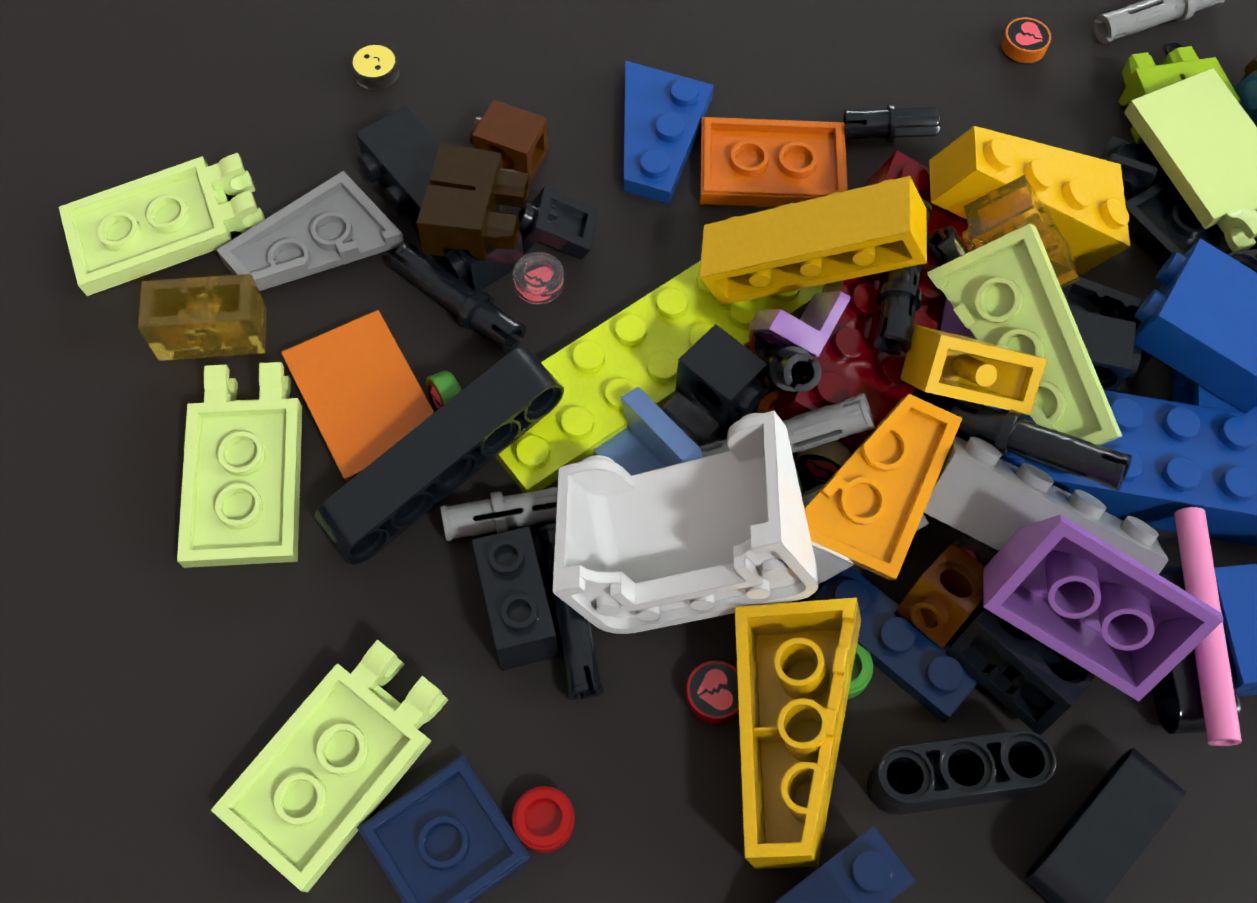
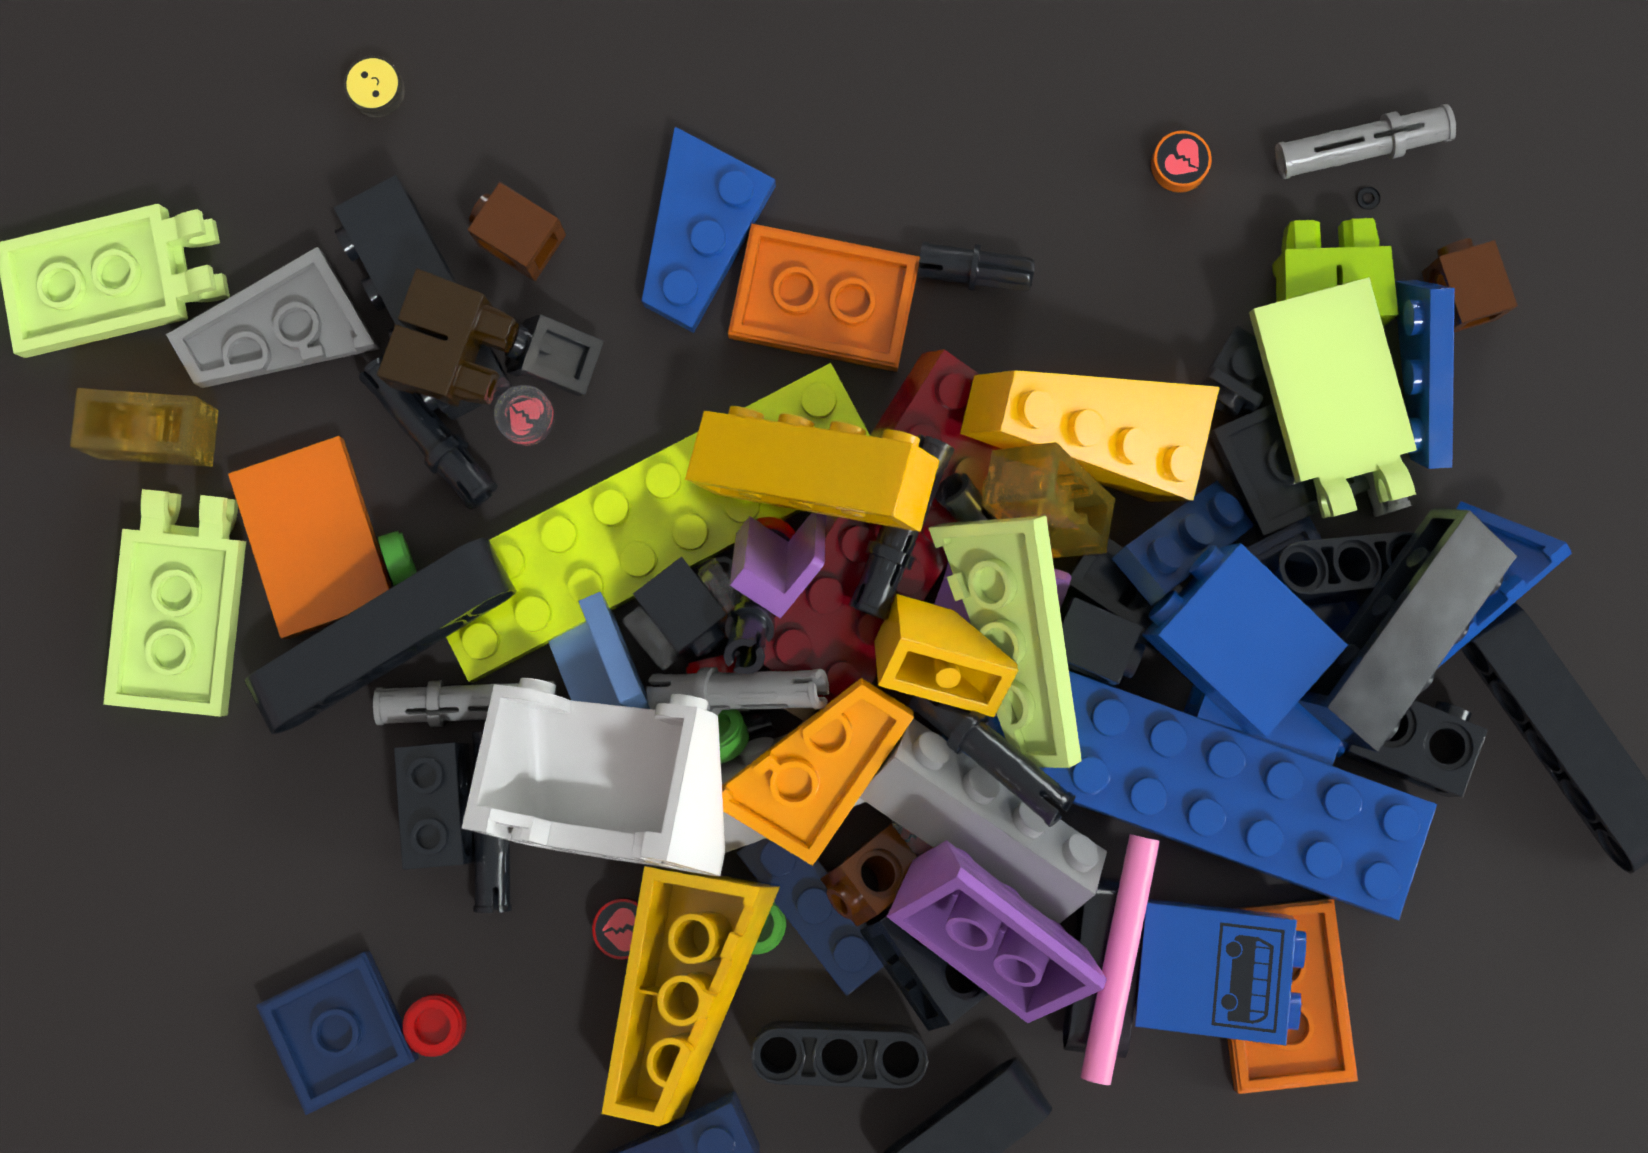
camera: 15 degrees right, 20 degrees up
yellowish green tile [211,640,448,892] -> none
none -> dark blue plate [1112,480,1255,606]

